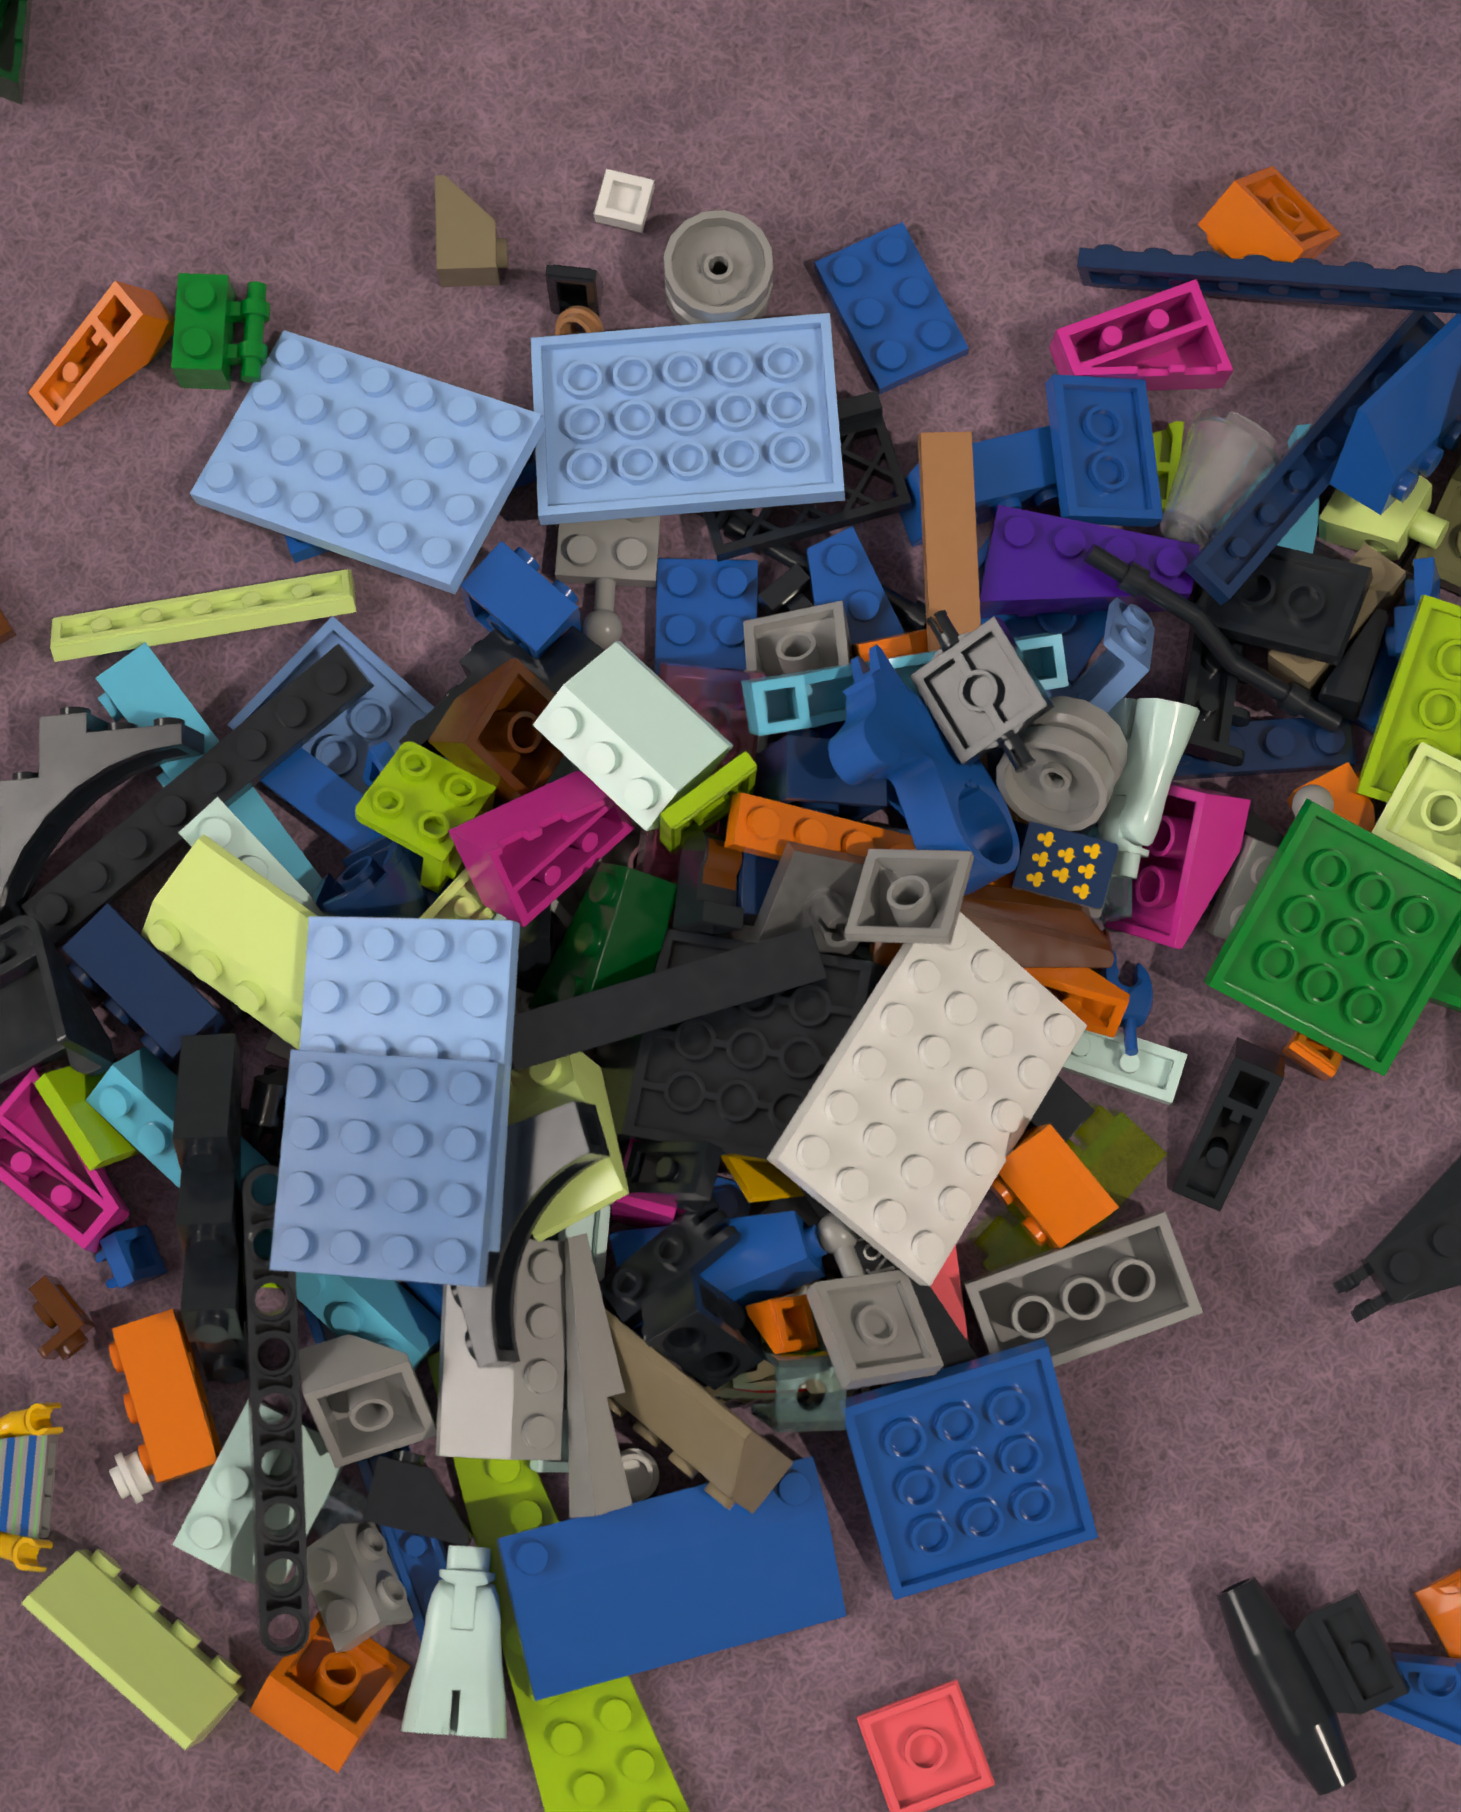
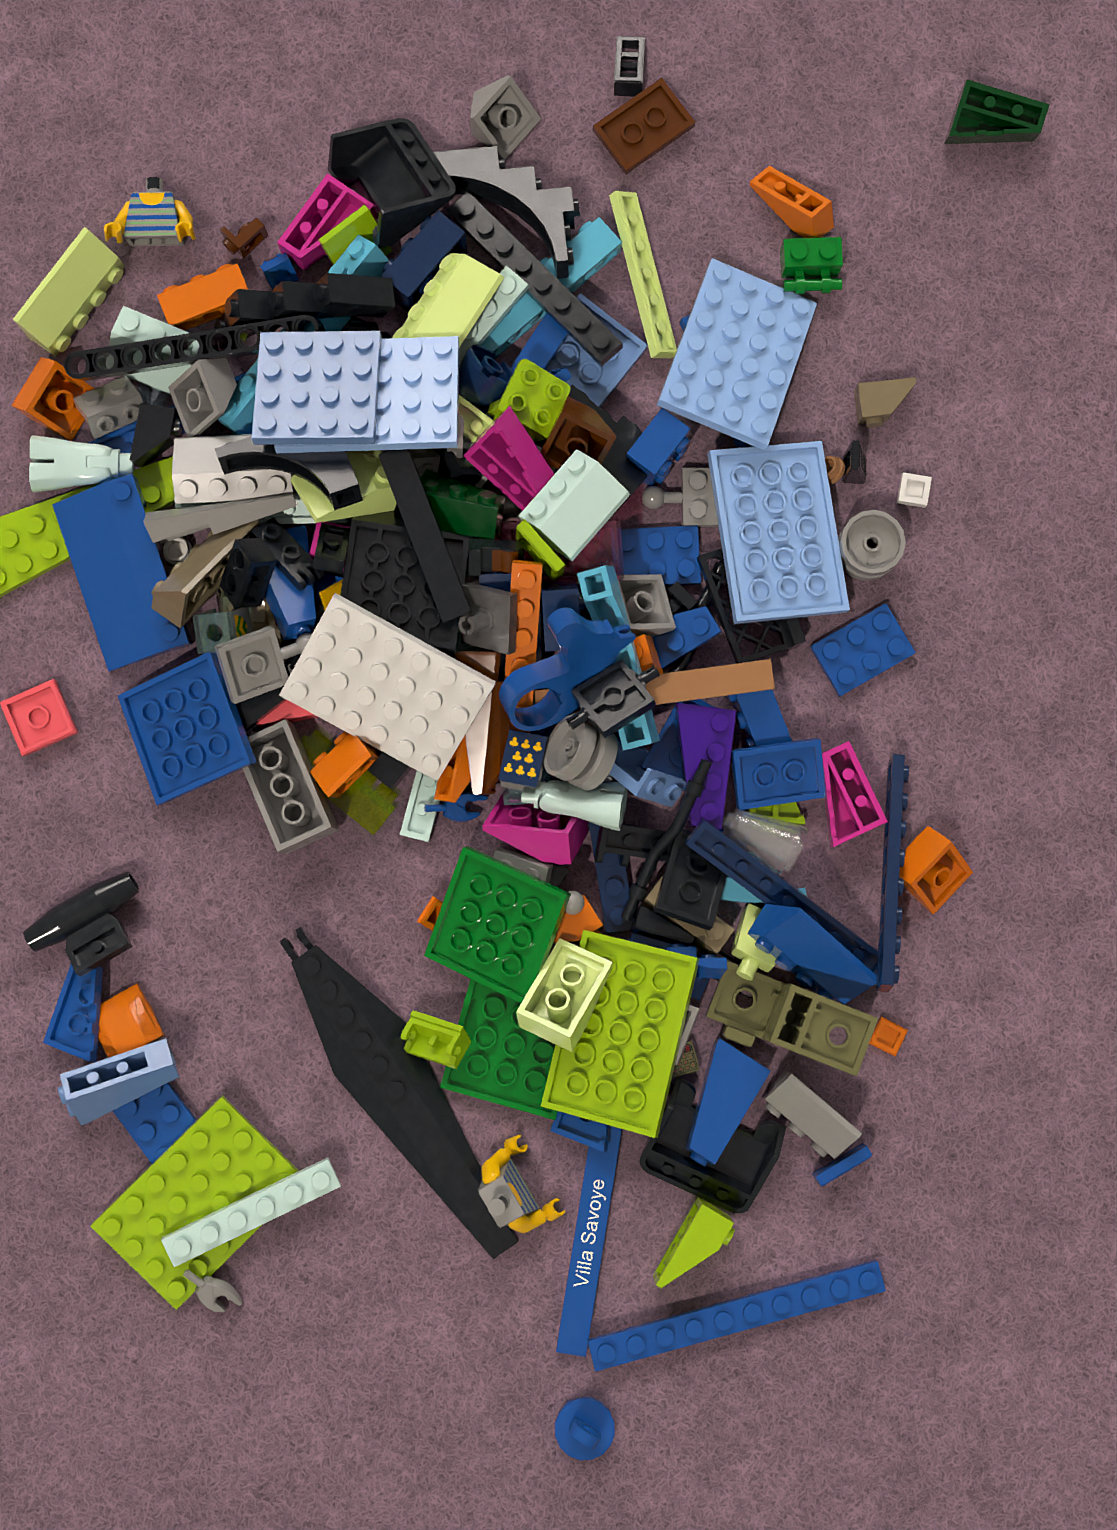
camera: 85 degrees right, 5 degrees up
white plate [109,1451,154,1504] -> none
orange slope [745,1294,819,1355] -> none
light grey slope [844,849,974,944] -> none
black slope [1172,1037,1285,1212] -> none

